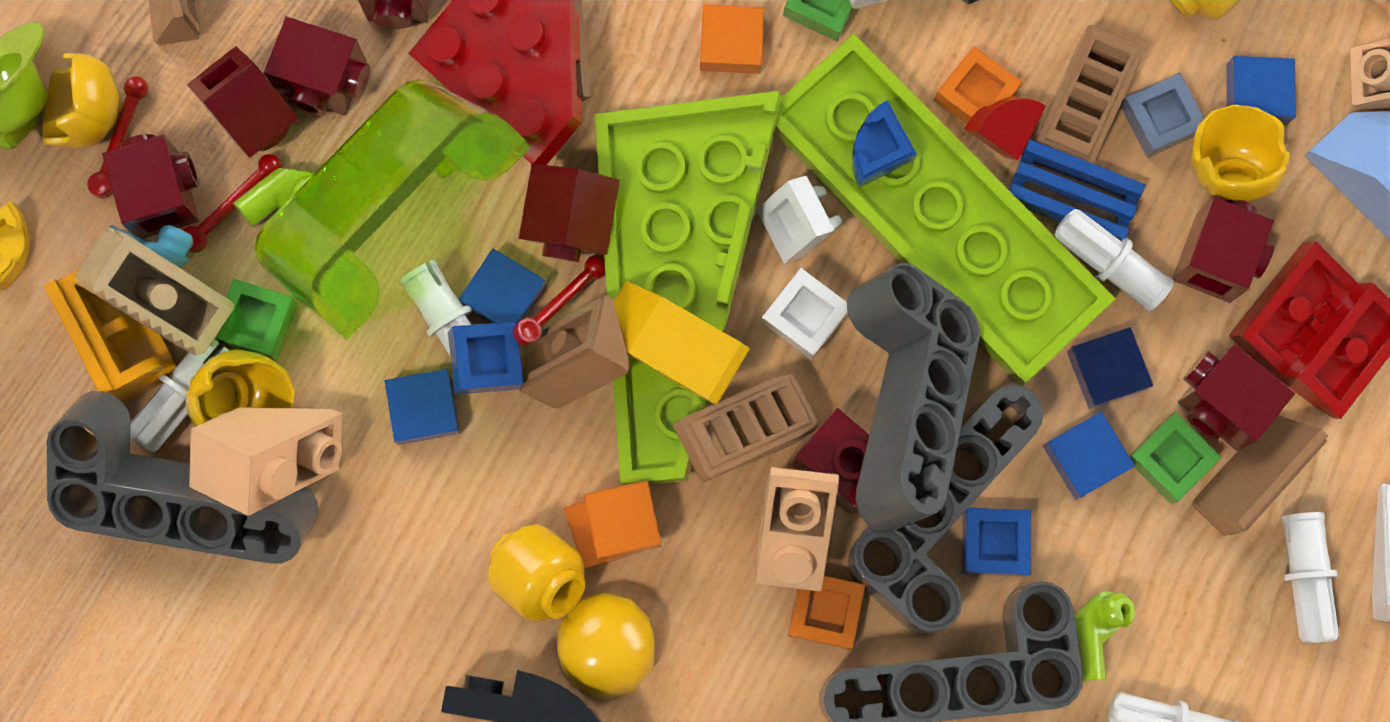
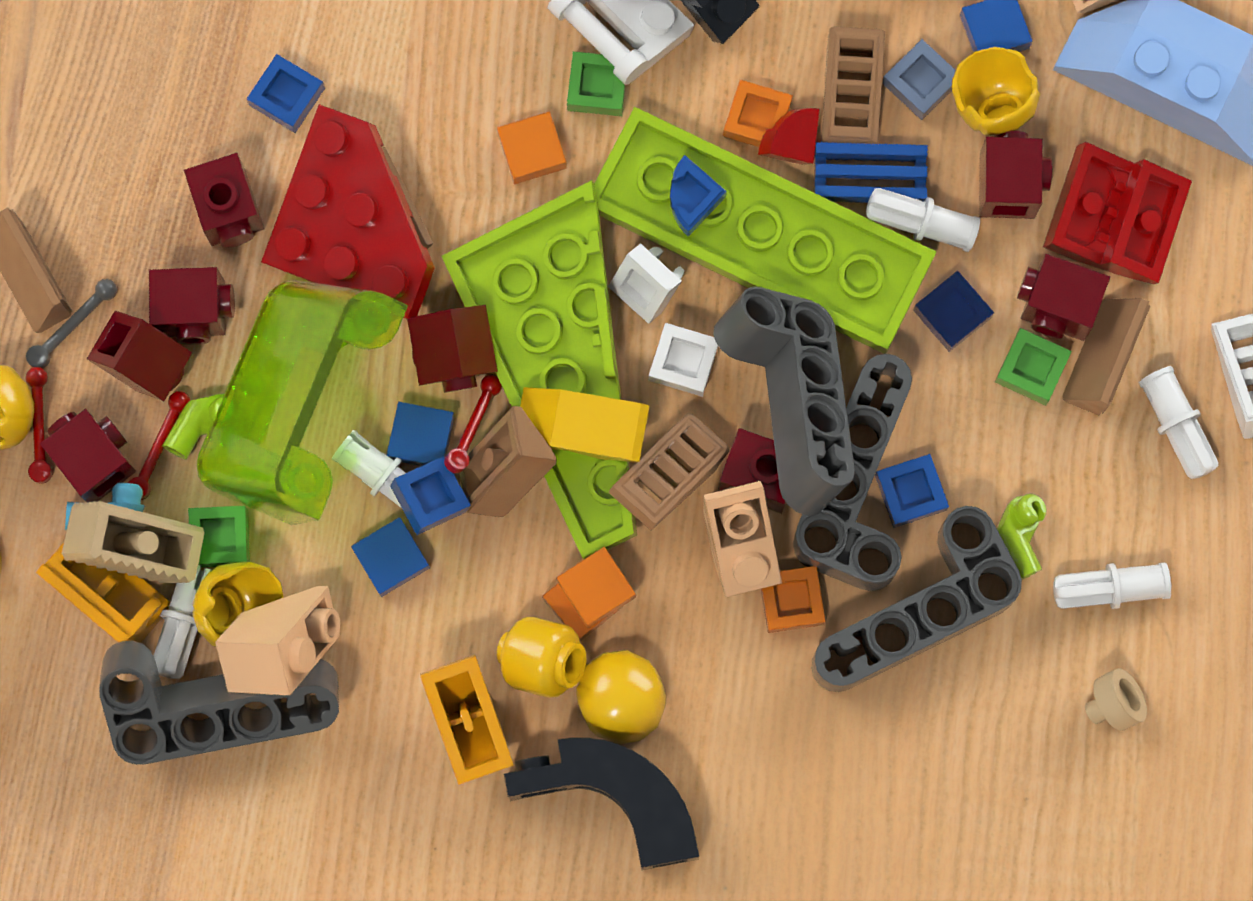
camera: 15 degrees left, 0 degrees up
blue tile [1043,411,1135,501] -> none
none -> dark grey hinge [26,279,117,368]
none -> light orange slope [420,655,514,785]

